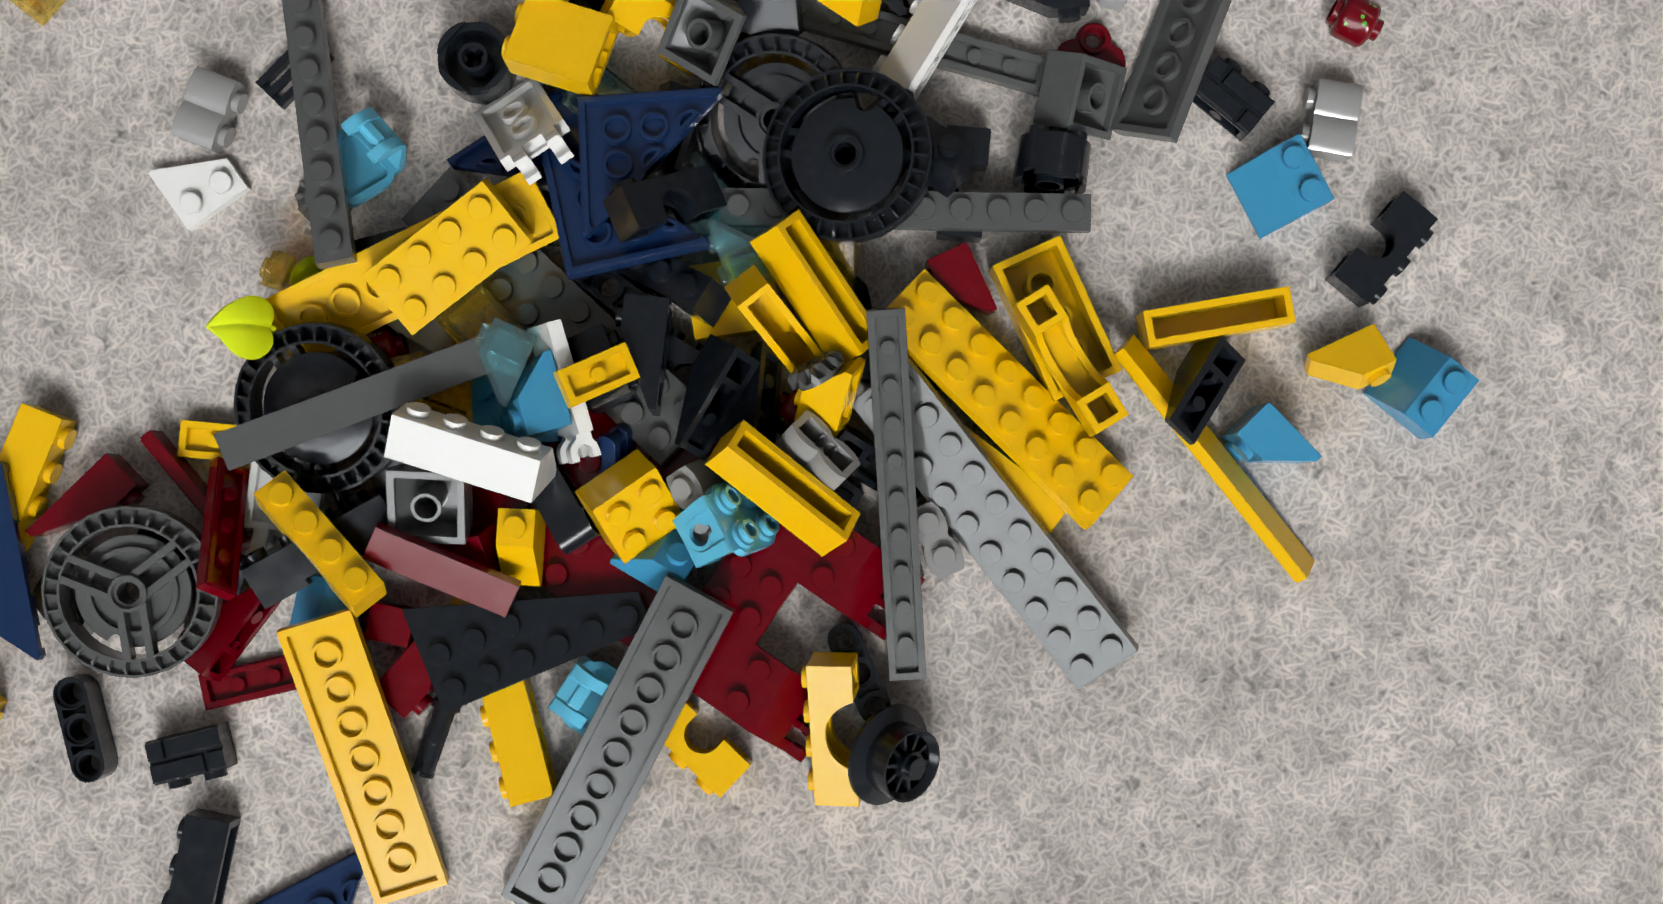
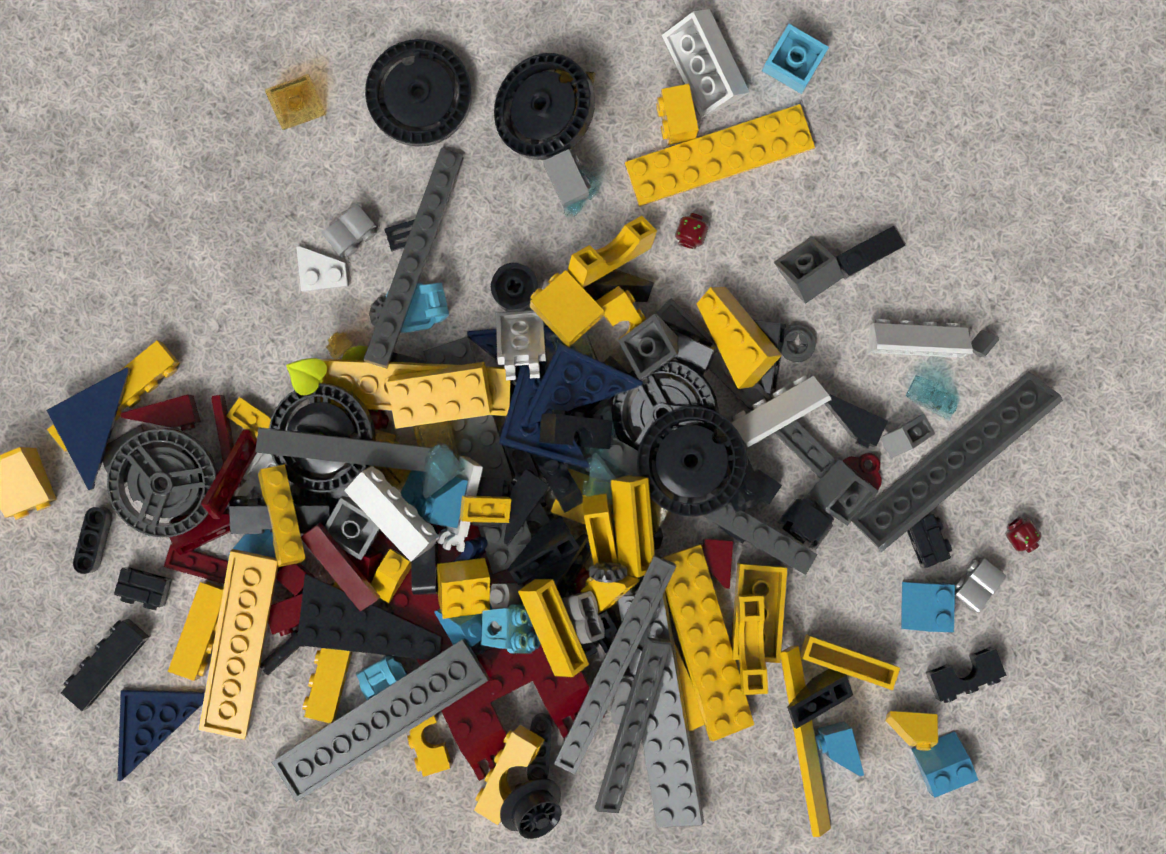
camera: 30 degrees right, 0 degrees up
none -> yellow brick [167,581,224,681]
none -> dark grey tile [595,637,671,813]

